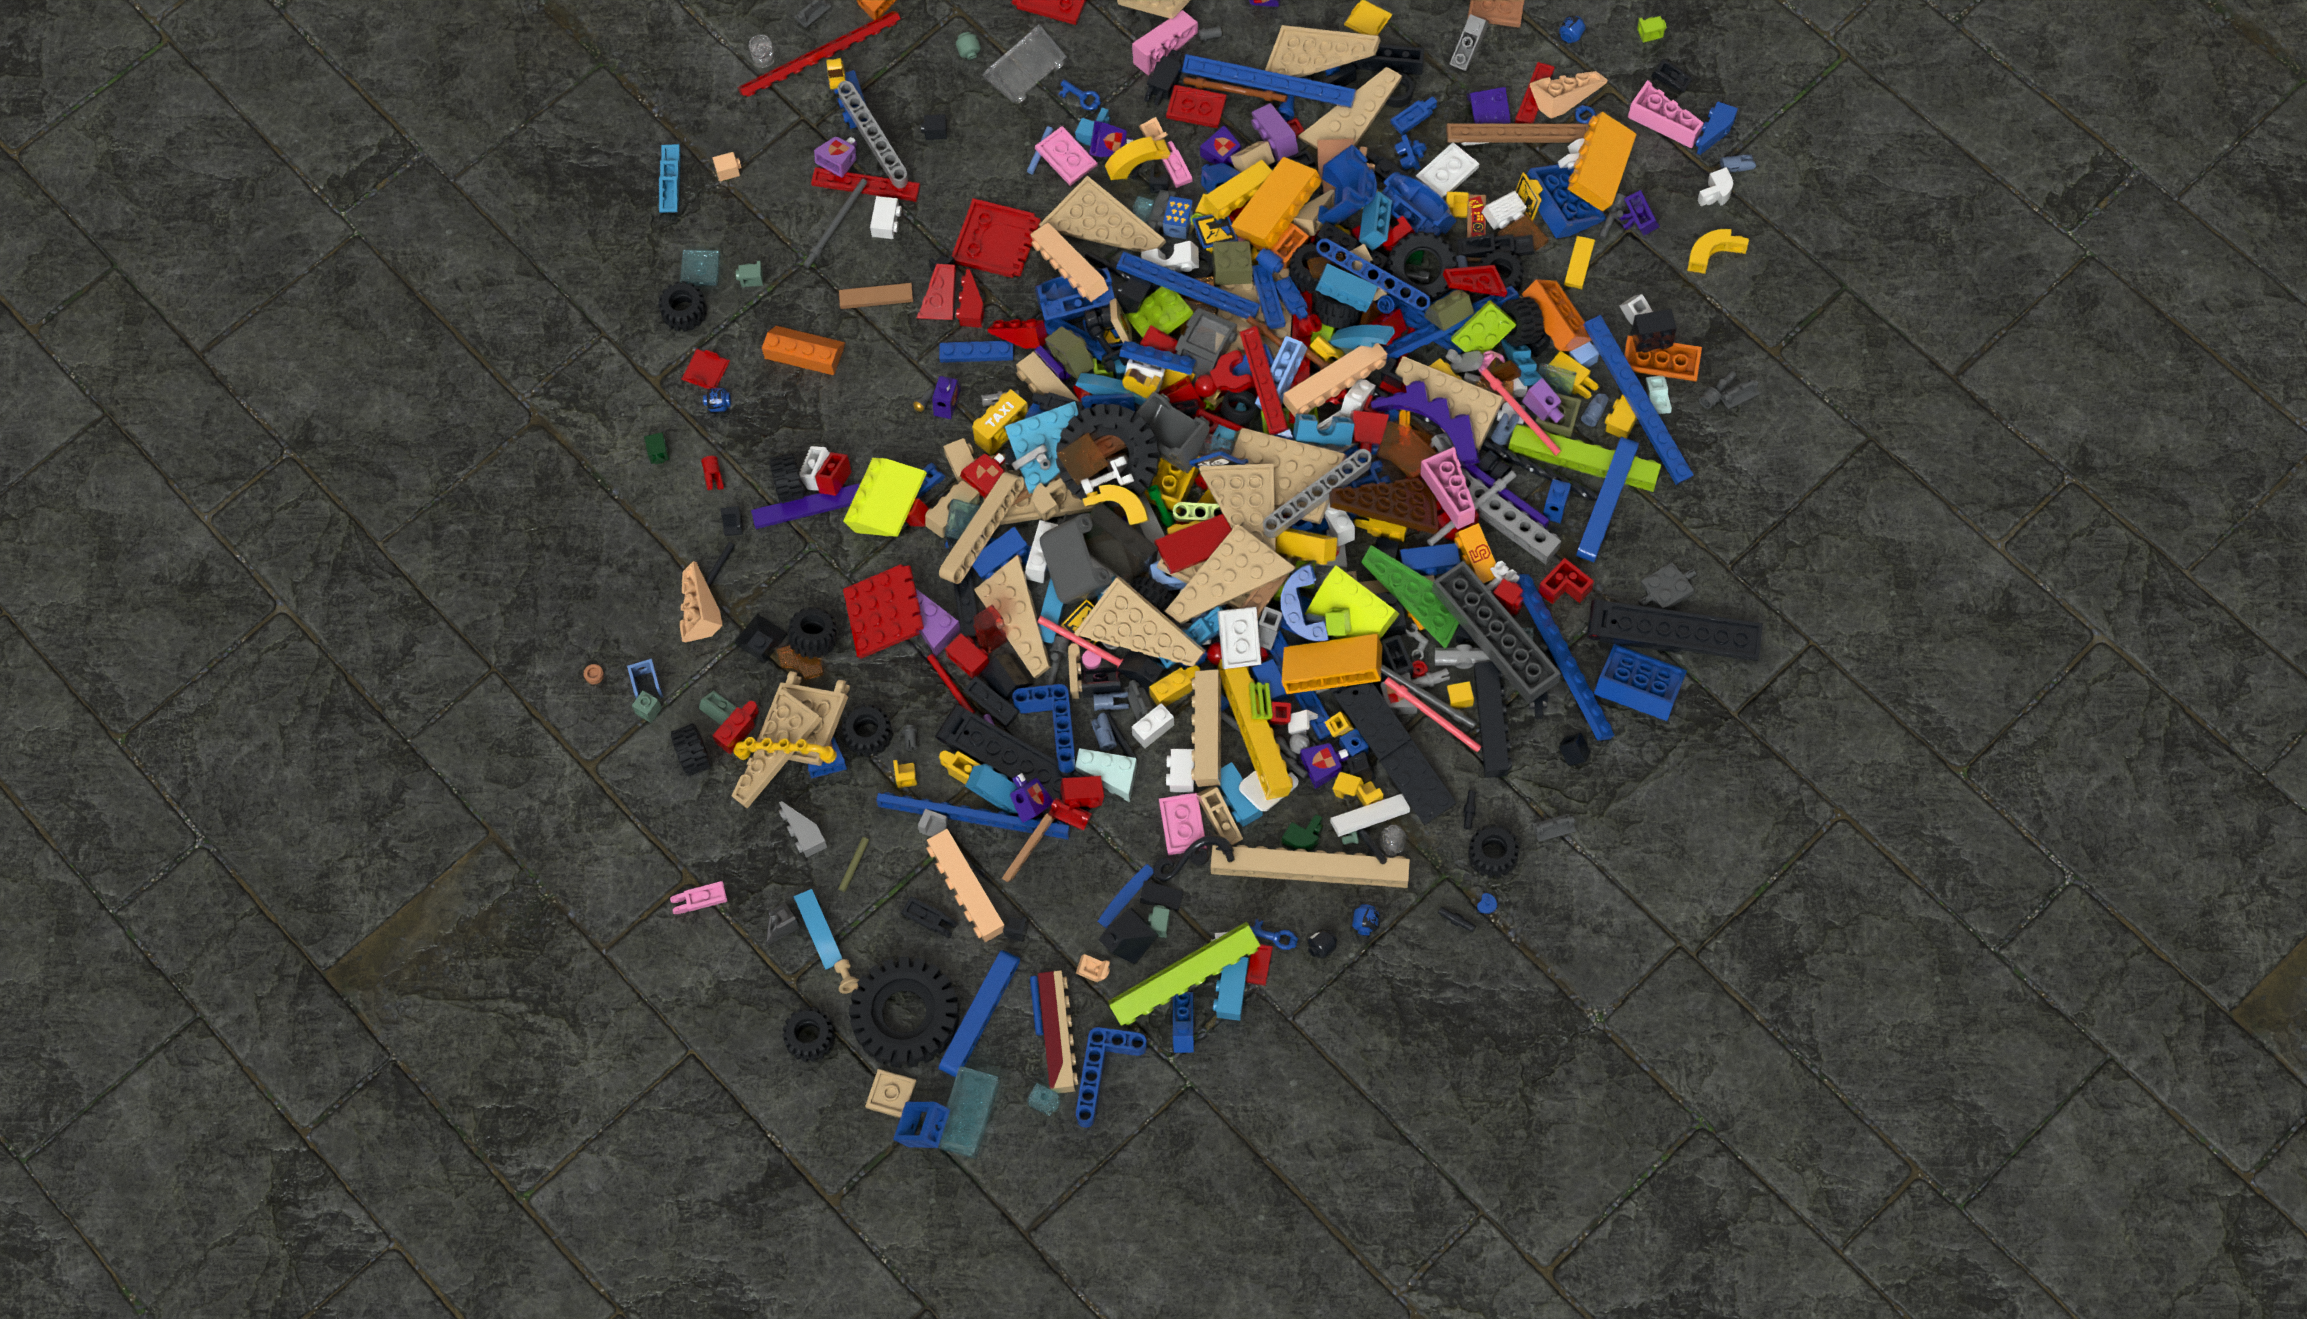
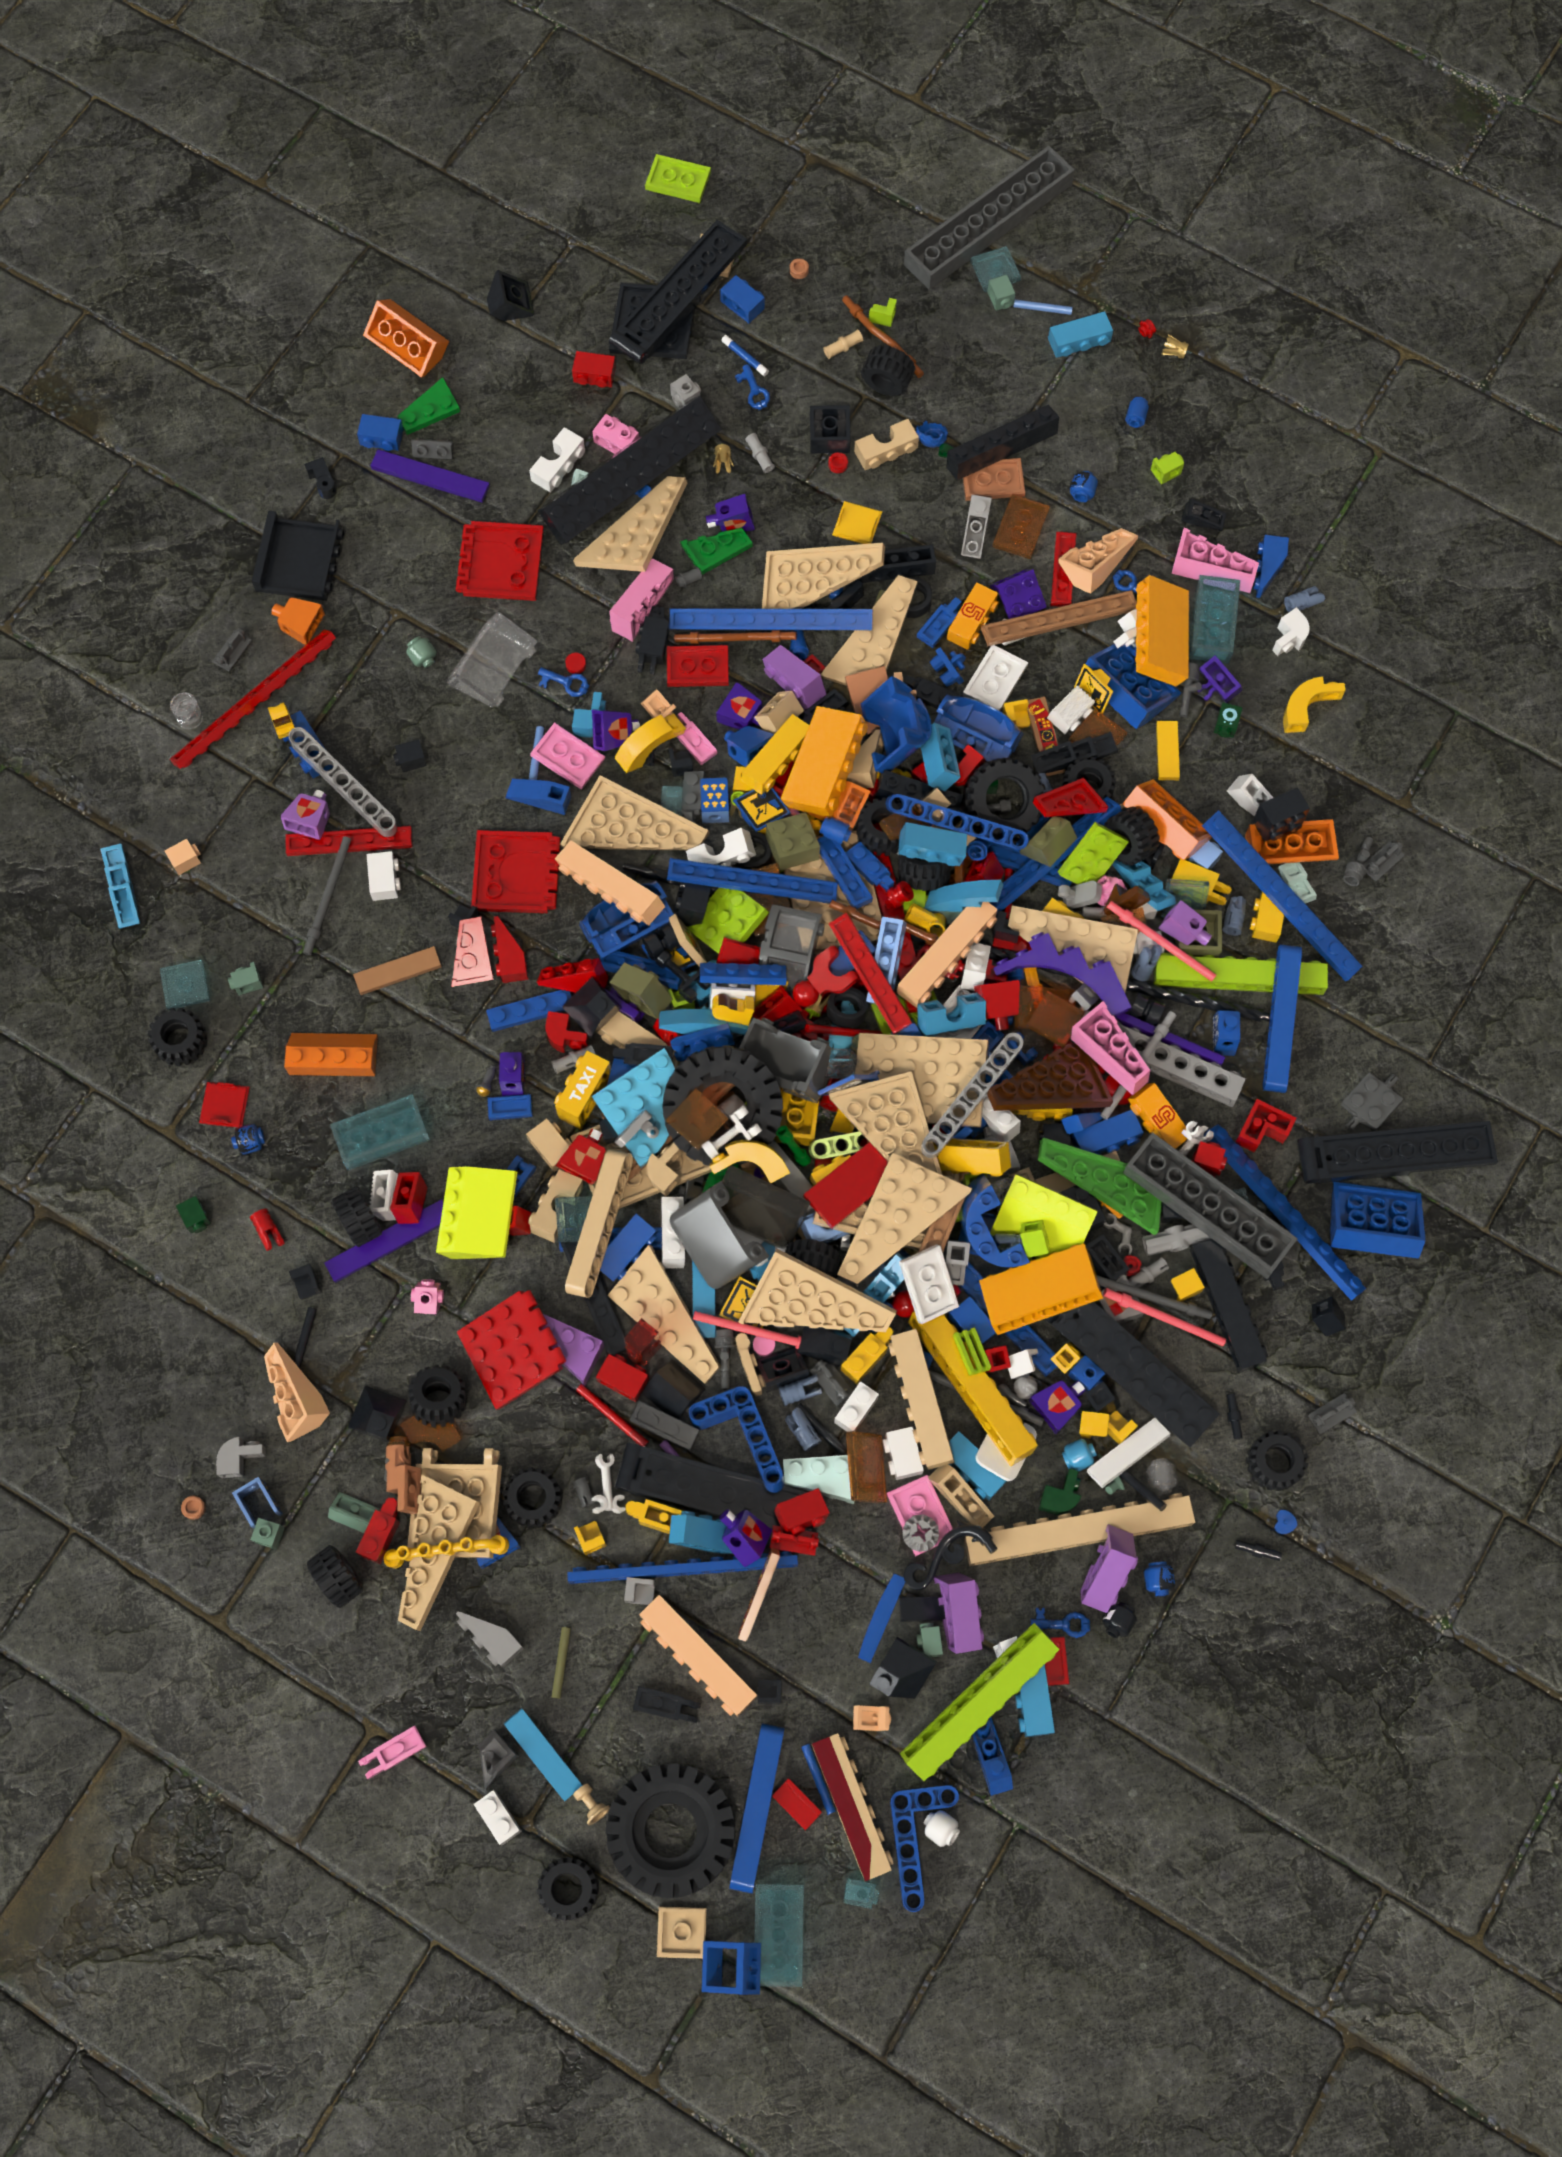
camera: 20 degrees left, 5 degrees up
none -> light grey brick [216,1437,266,1478]
none -> clear light blue brick [330,1094,430,1170]
none -> nougat plate [384,1436,421,1515]
none -> bright pink brick [411,1279,444,1314]
none -> white brick [474,1790,522,1845]
none -> blue tile [488,1094,533,1120]
none -> blue slope [506,779,571,815]
none -> red brick [545,1011,589,1053]
none -> black slope [562,977,622,1038]
none -> red tile [565,653,586,674]
none -> white bar [592,1454,626,1514]
none -> green wing [680,528,753,575]
none -> red panel [772,1778,822,1831]
none -> clear orange tile [846,1431,887,1503]
none -> light grey gear [903,1514,939,1552]
none -> white head [924,1810,960,1847]
none -> medium lavender wedge [934,1572,984,1654]
none -> light orange brick [947,582,999,650]
none -> clear orange tile [992,494,1050,559]
none -> blue slope [1061,1112,1103,1134]
none -> dark azure head [1062,1439,1097,1472]
none -> medium lavender wedge [1080,1524,1138,1613]
none -> clear light blue brick [1189,575,1240,664]
none -> dark green brick [1213,702,1243,738]

